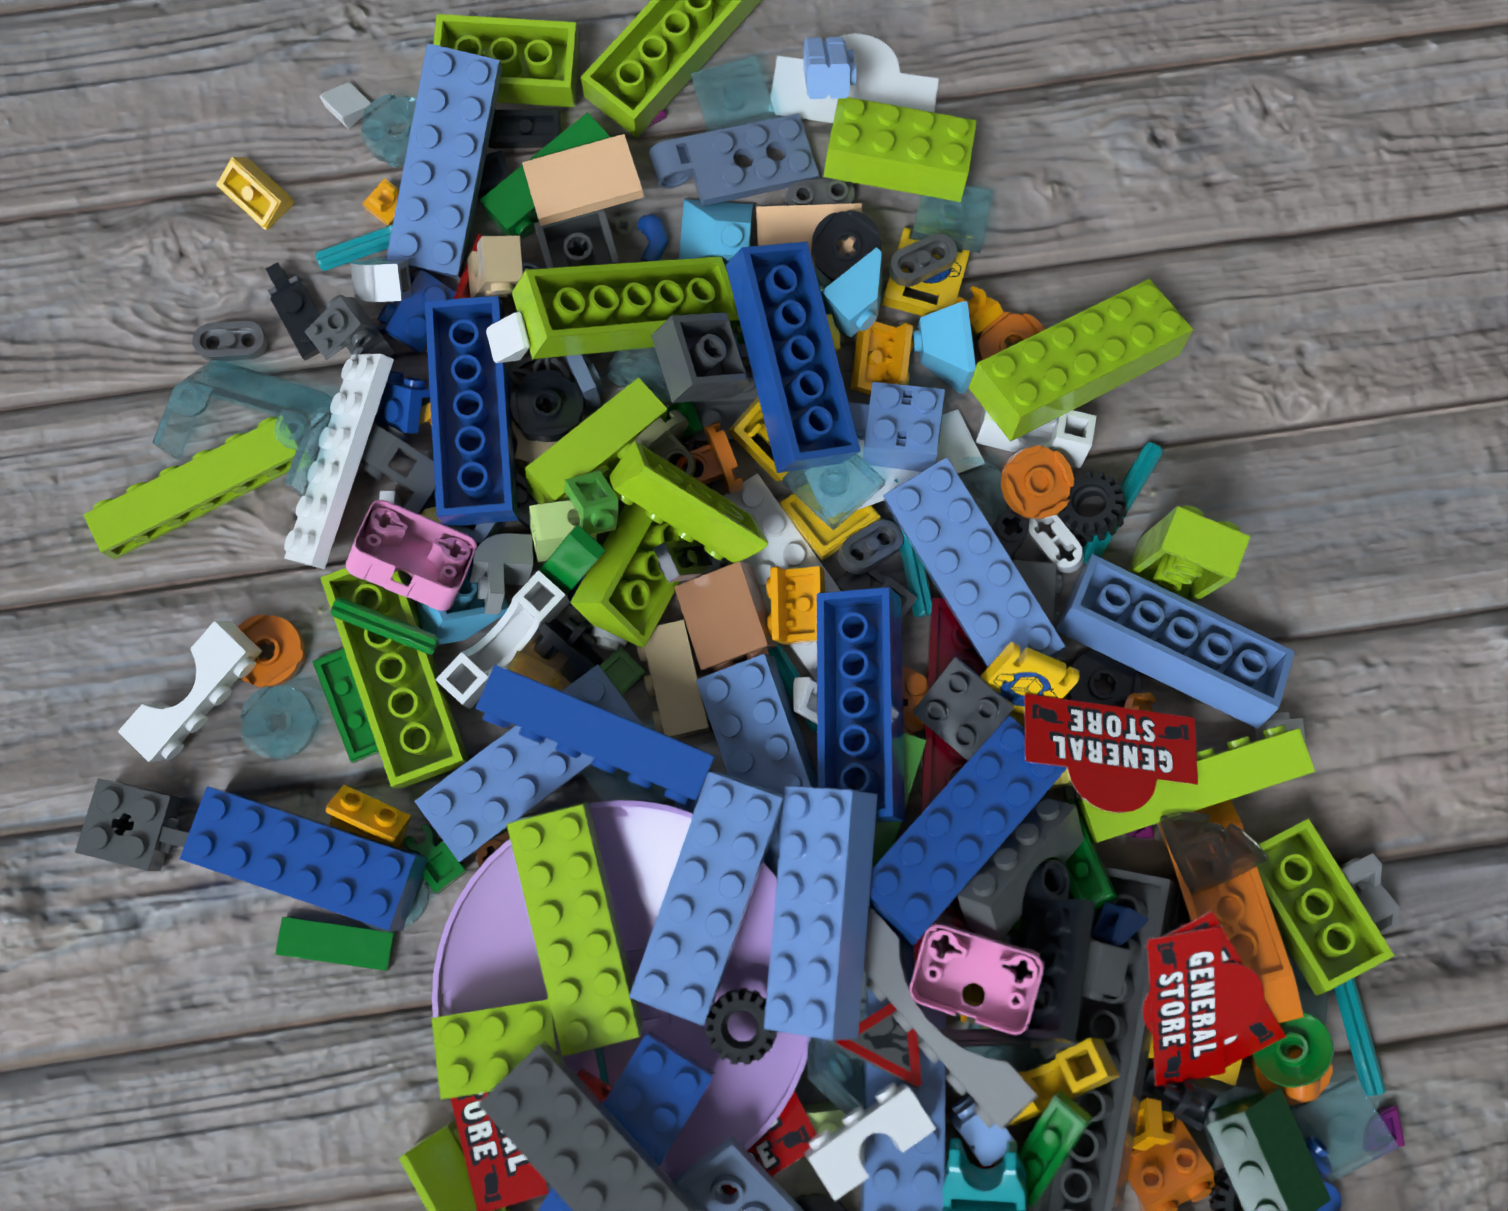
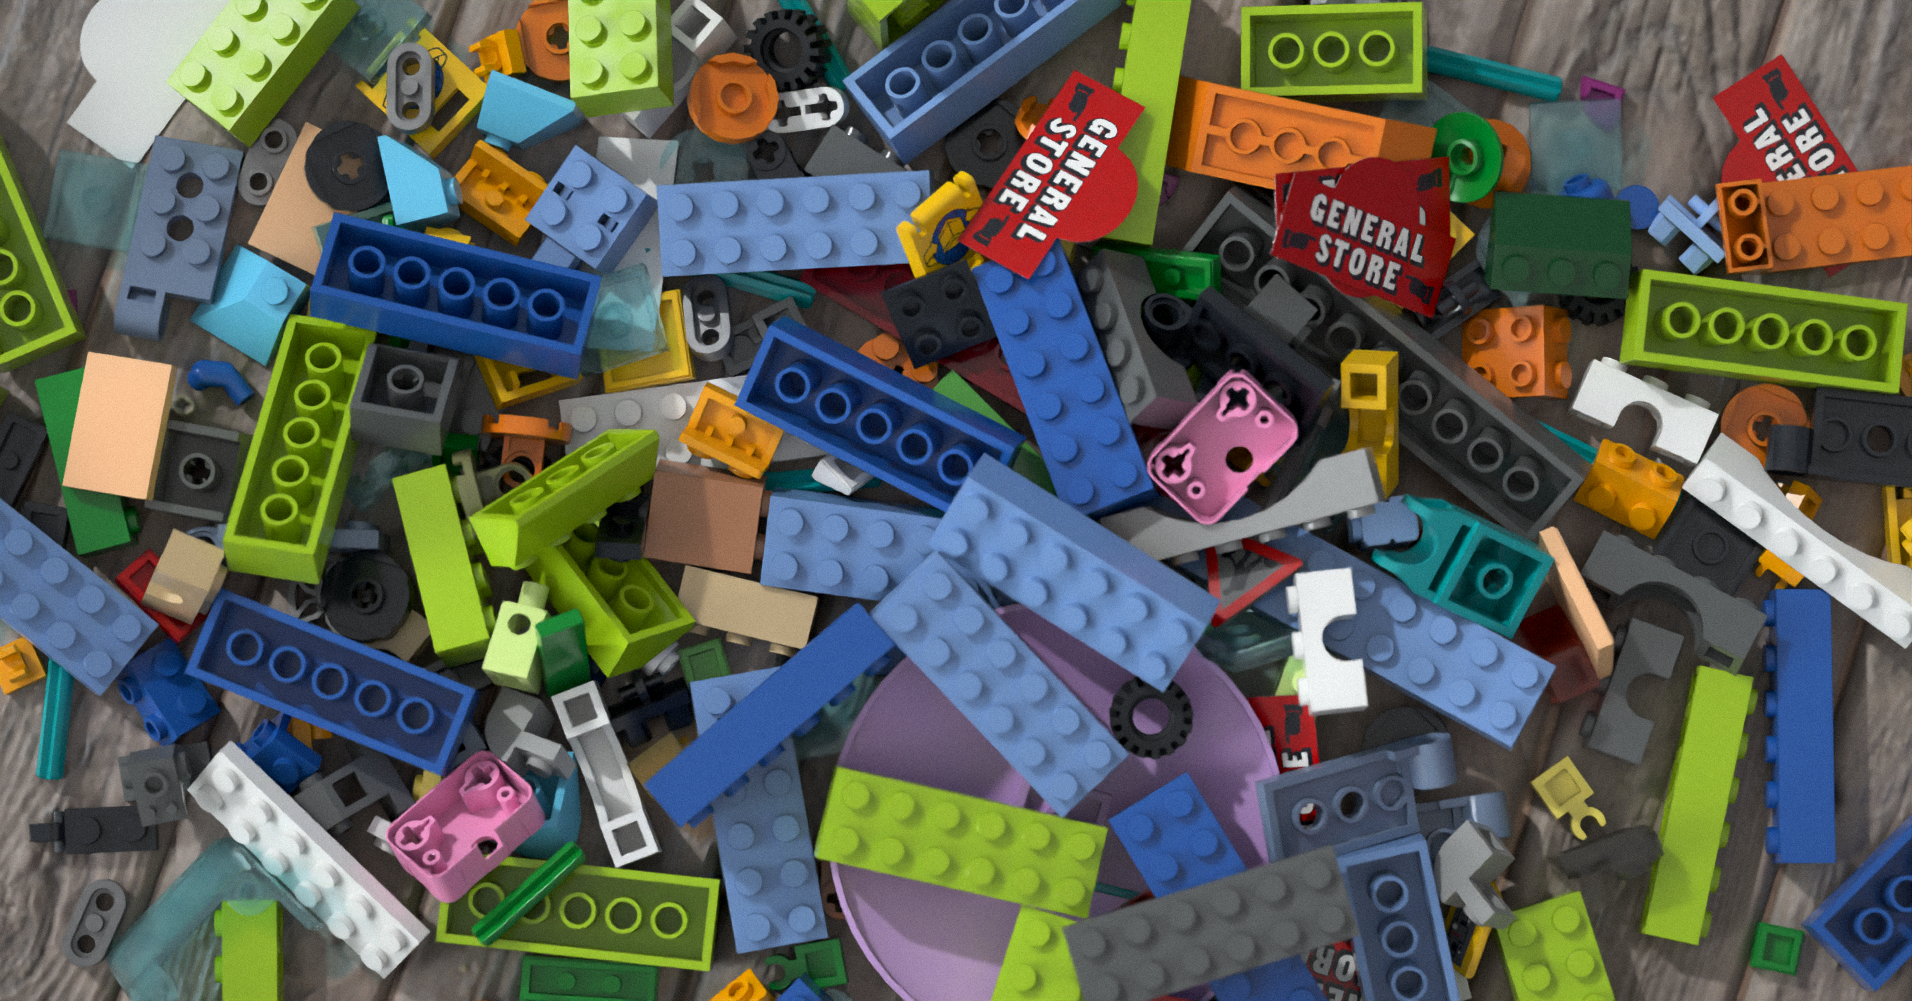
camera: 60 degrees left, 5 degrees up
light grey brick [350,256,412,302] -> none
white slope [486,312,530,363] -> none
bright green bracket [565,470,619,534] -> none
light blue brick [804,37,857,99] -> none
green tile [1018,1091,1092,1208] -> none
dark blue slope [1091,902,1149,947] -> none
light orange tile [1132,1098,1175,1151] -> none
clear smoke brick [1160,812,1268,895] -> none

